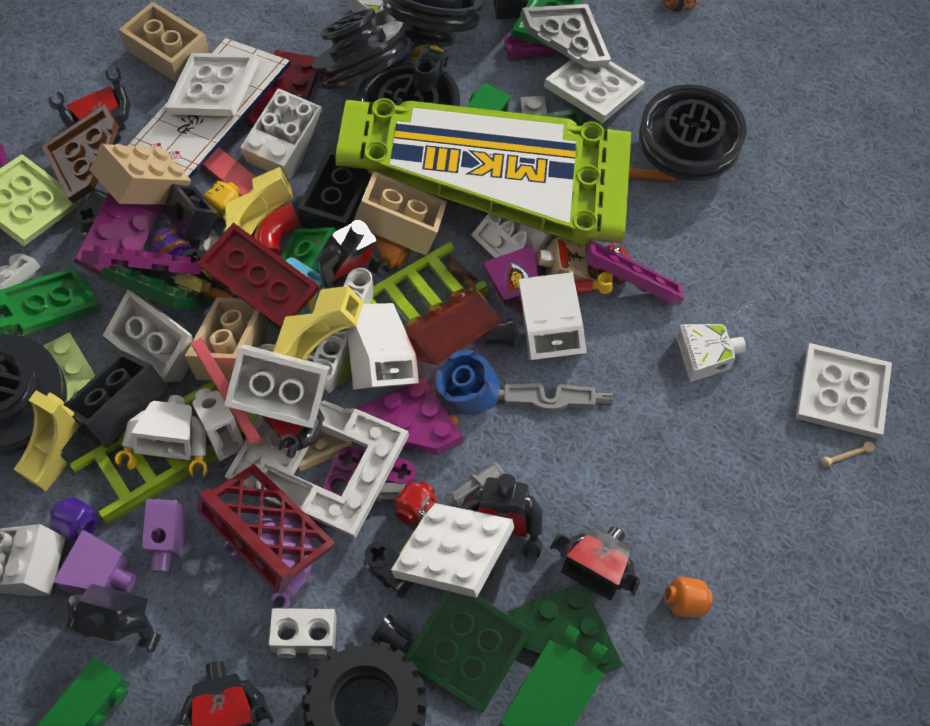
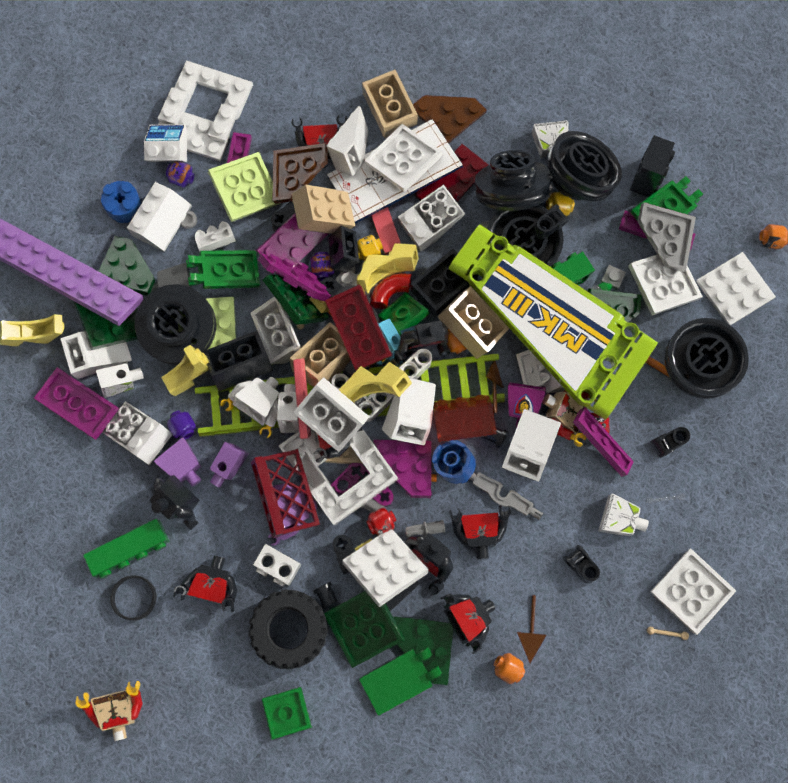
camera: 30 degrees right, 15 degrees up
none -> white slope [327,106,369,177]
none -> reddish brown plate [413,95,487,144]
none -> torso [449,505,511,559]
none -> reddish brown piece [517,595,547,663]
none -> black piece [563,545,600,583]
none -> black piece [650,427,691,458]
none -> white plate [696,252,776,326]

